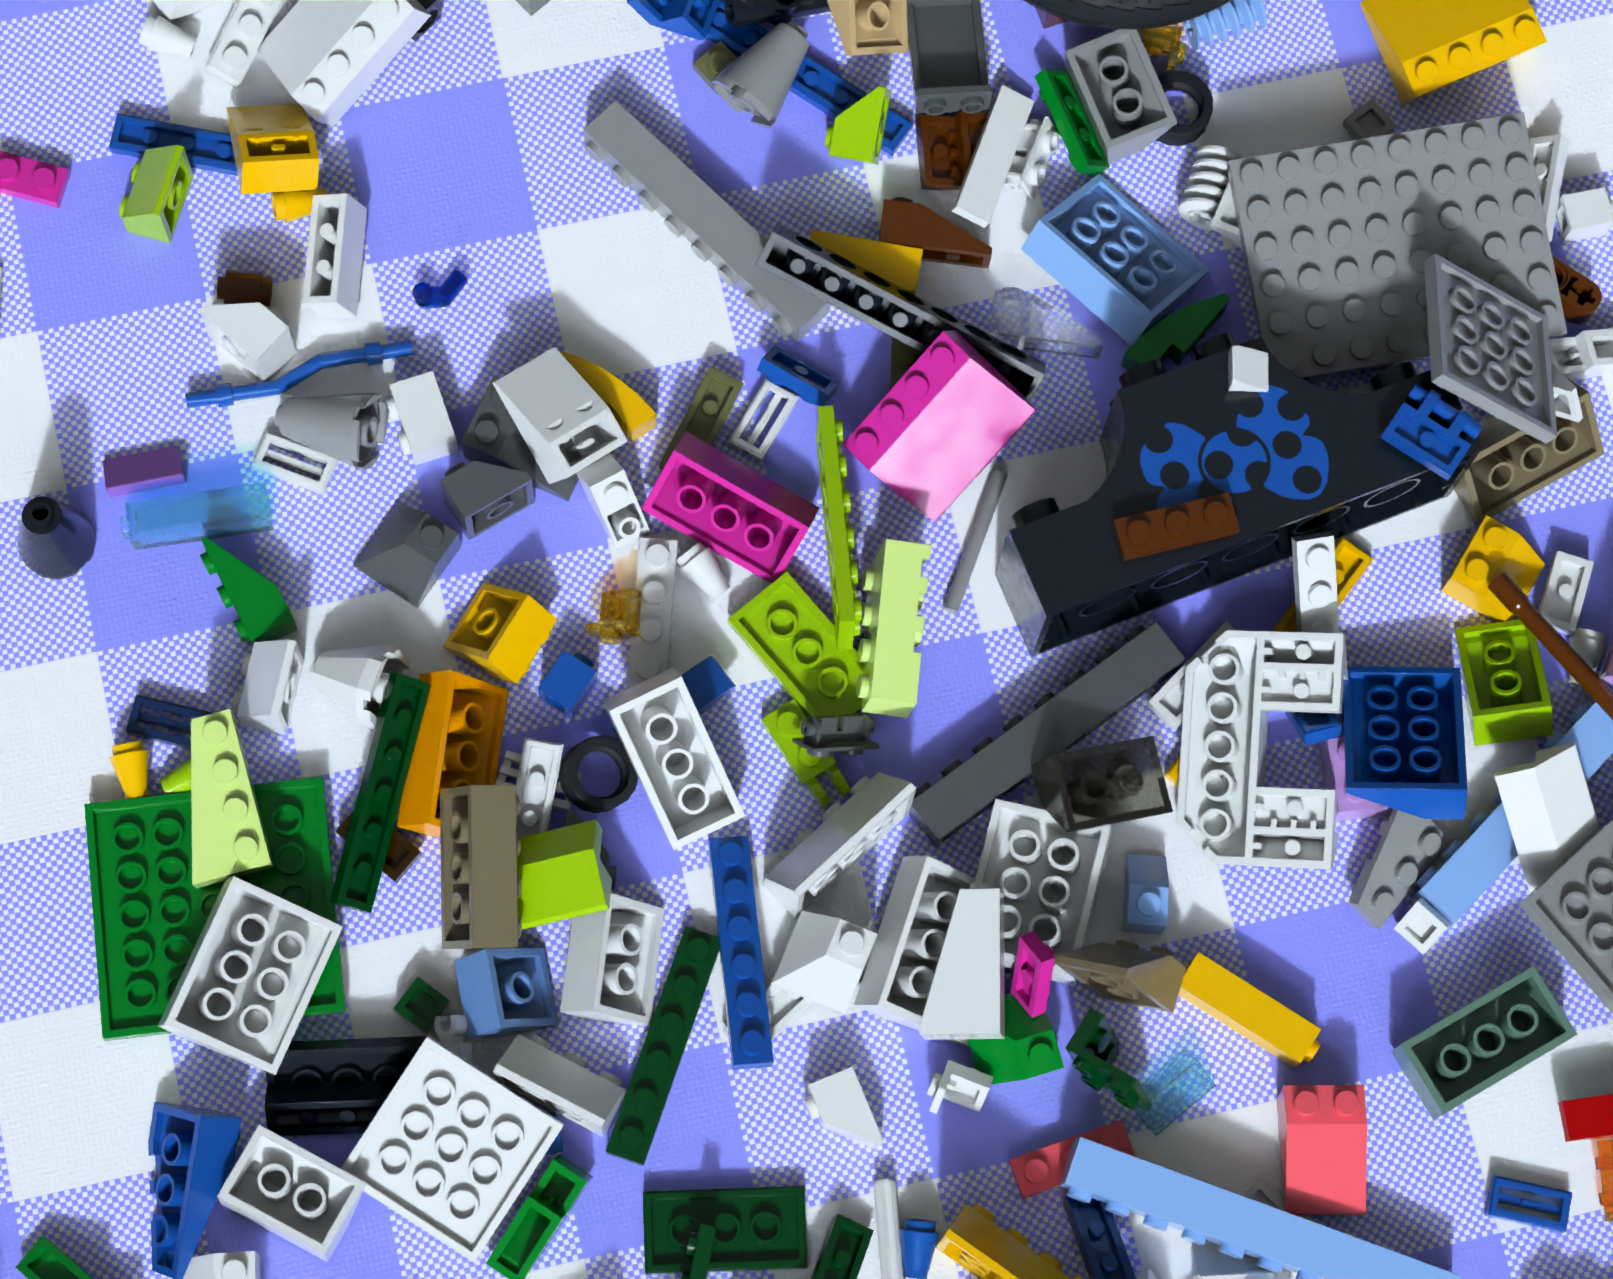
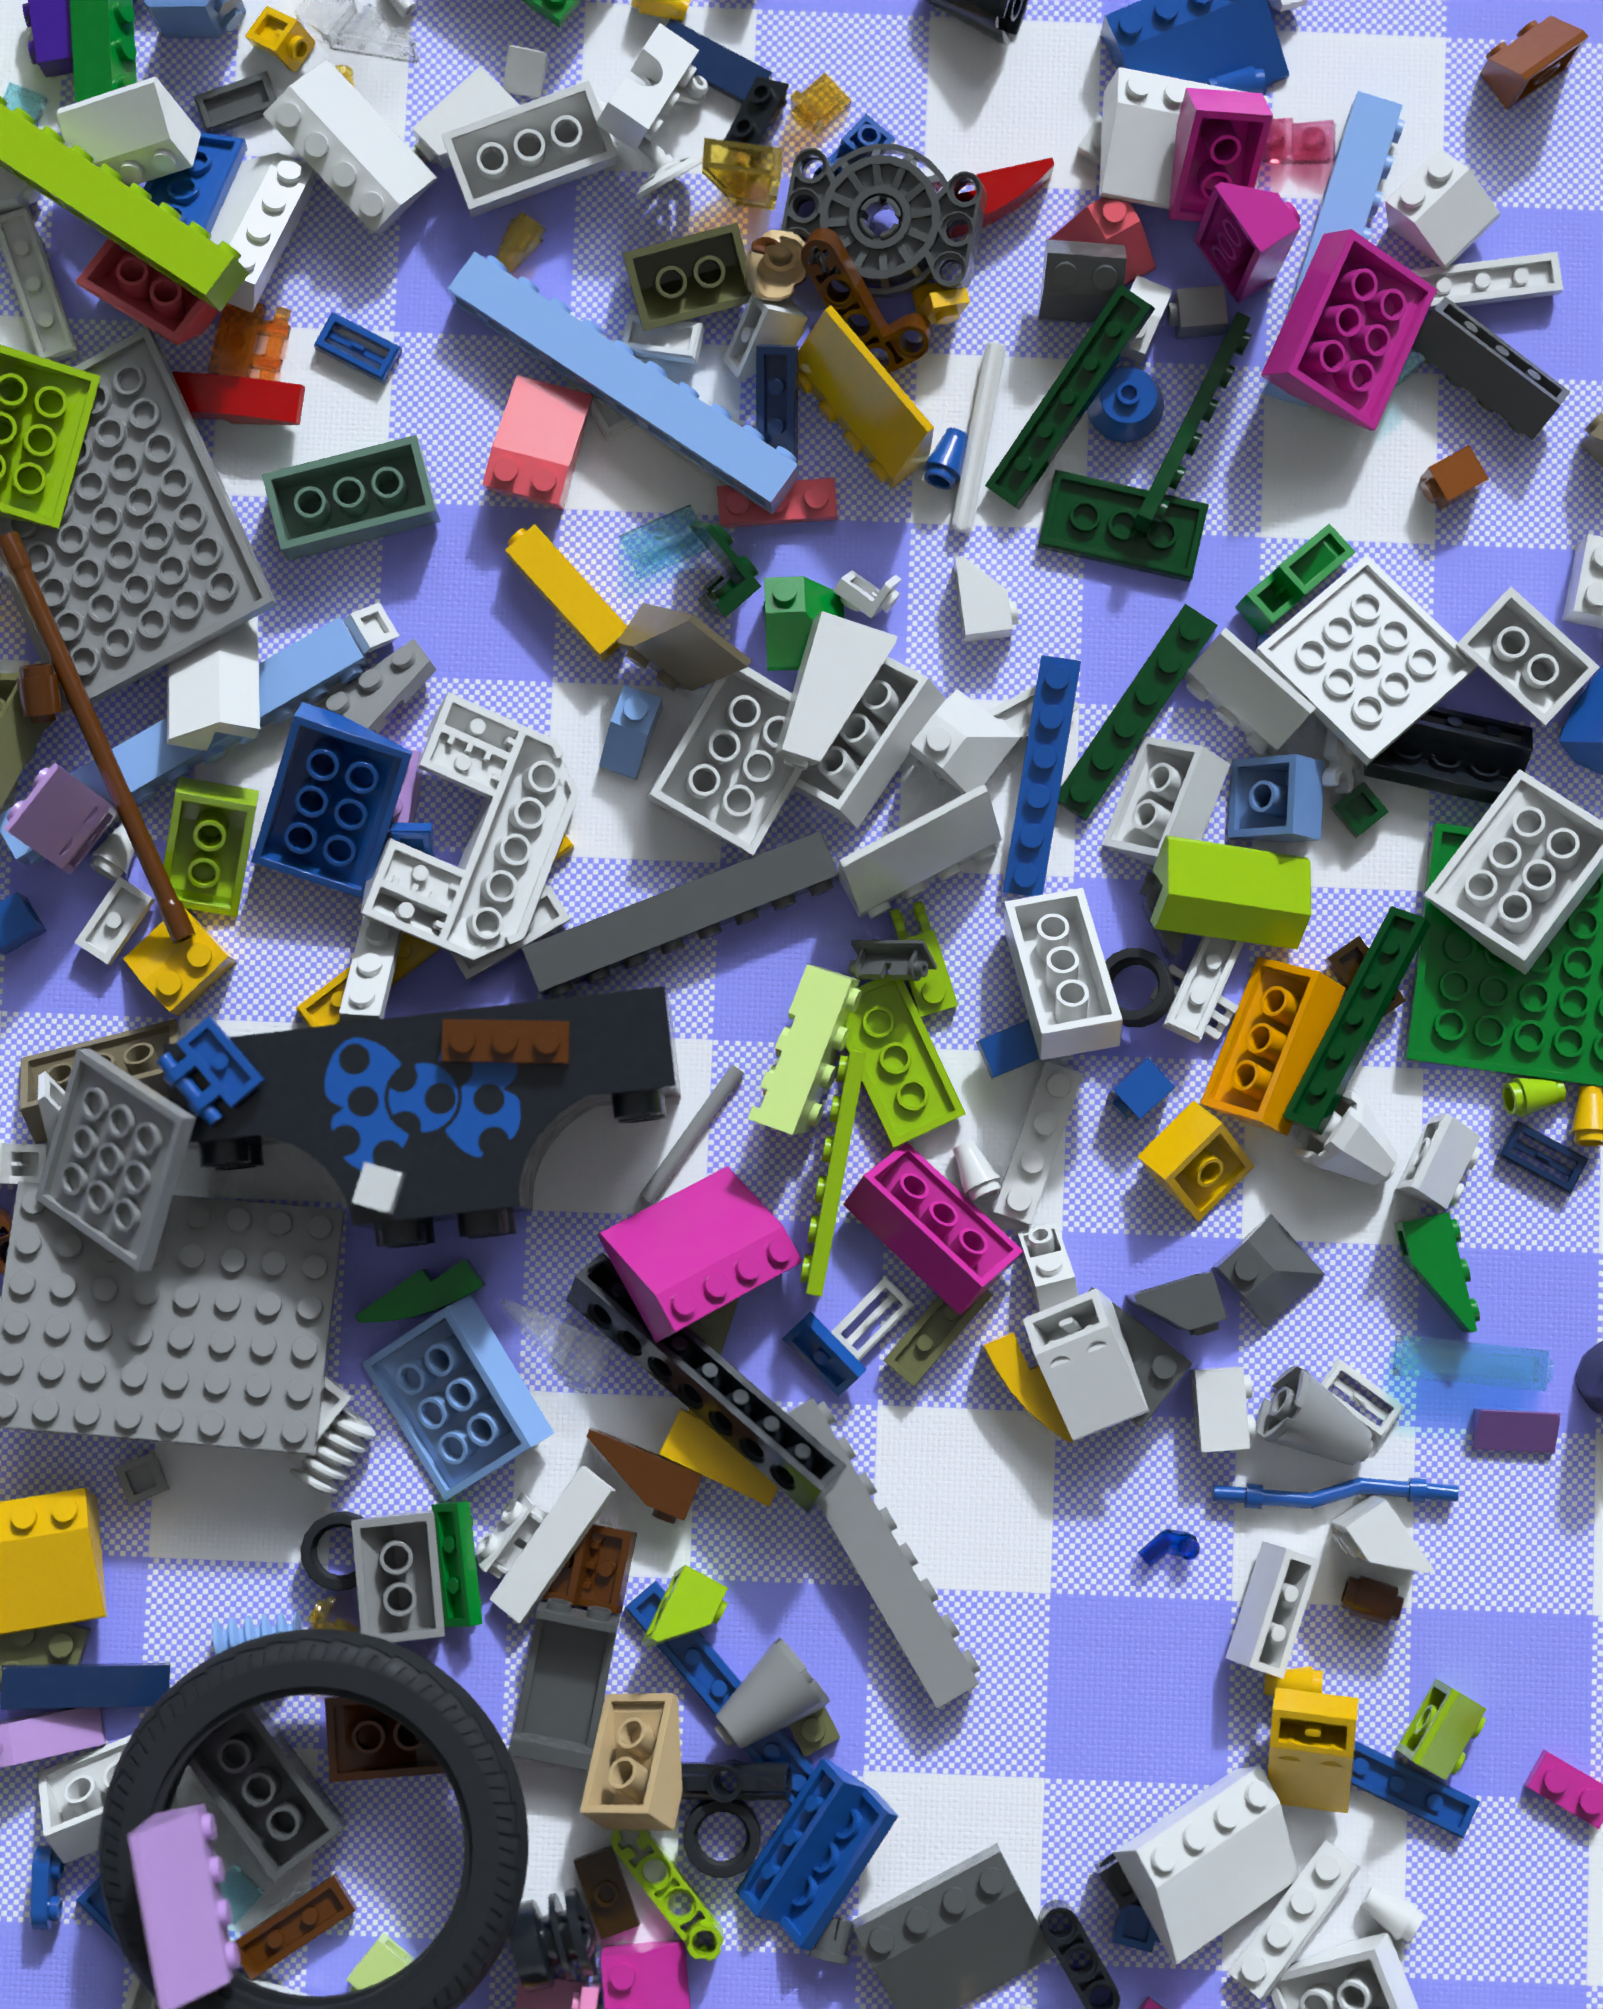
camera: 160 degrees left, 10 degrees up
yellowish green wedge [191,709,275,888] -> none
dark tan slope [440,785,522,949] -> none
clear yellow bracket [586,588,642,644] -> none
dark pink plate [1010,931,1055,1018] -> none
clear smoke slope [1030,736,1173,833] -> none

